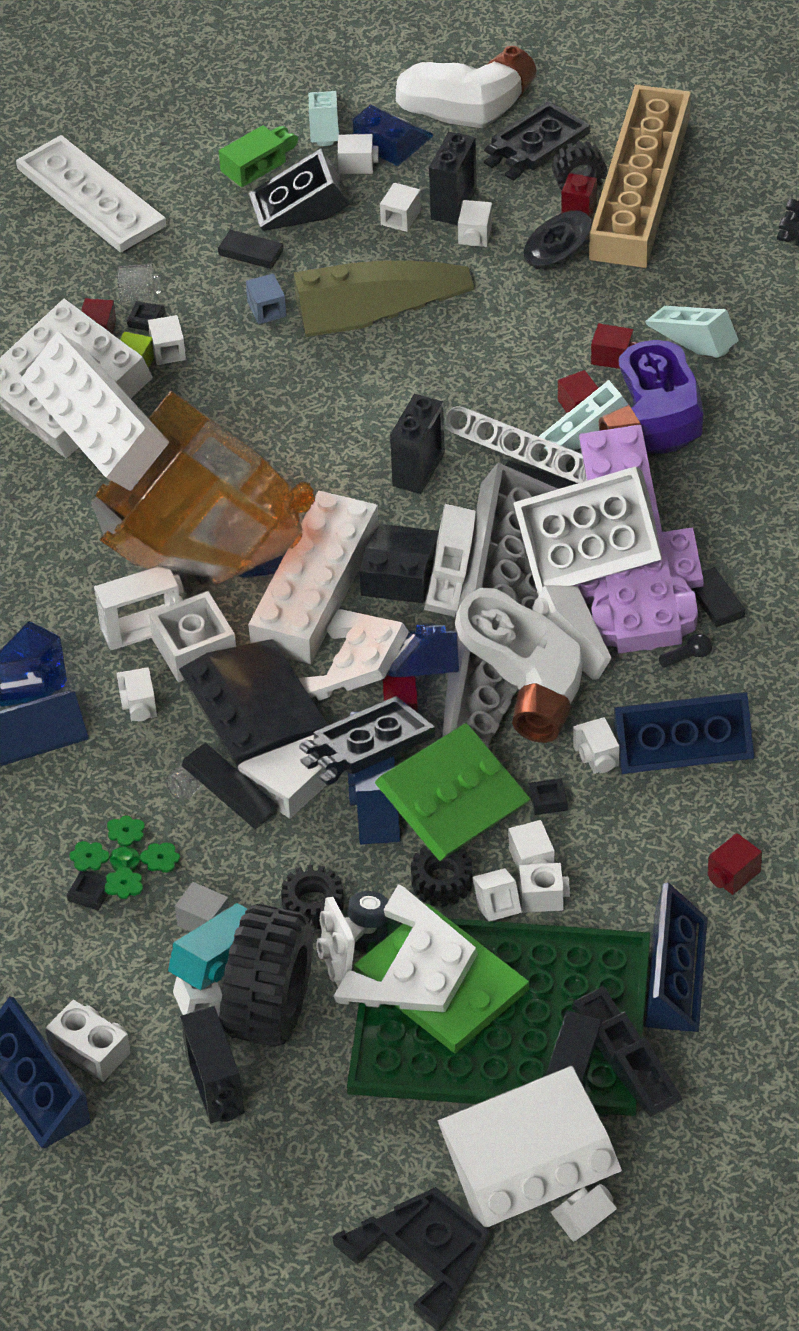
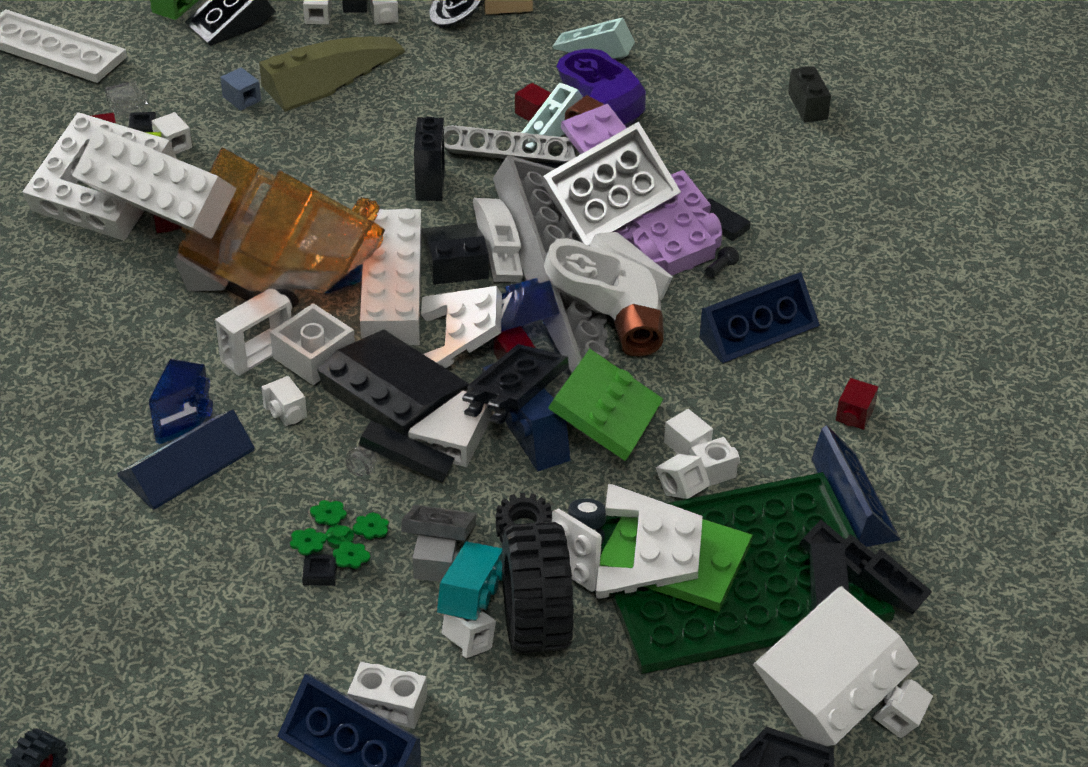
camera: 25 degrees left, 5 degrees down
black window [180,1006,245,1124] -> none
black tile [218,229,283,269] -> none
black tyre [411,846,473,907] -> none
black tile [529,778,568,815] -> none
white brick [573,717,619,774] -> none
dark red brick [591,323,637,369] -> none
none -> flat silver tile [401,505,477,541]

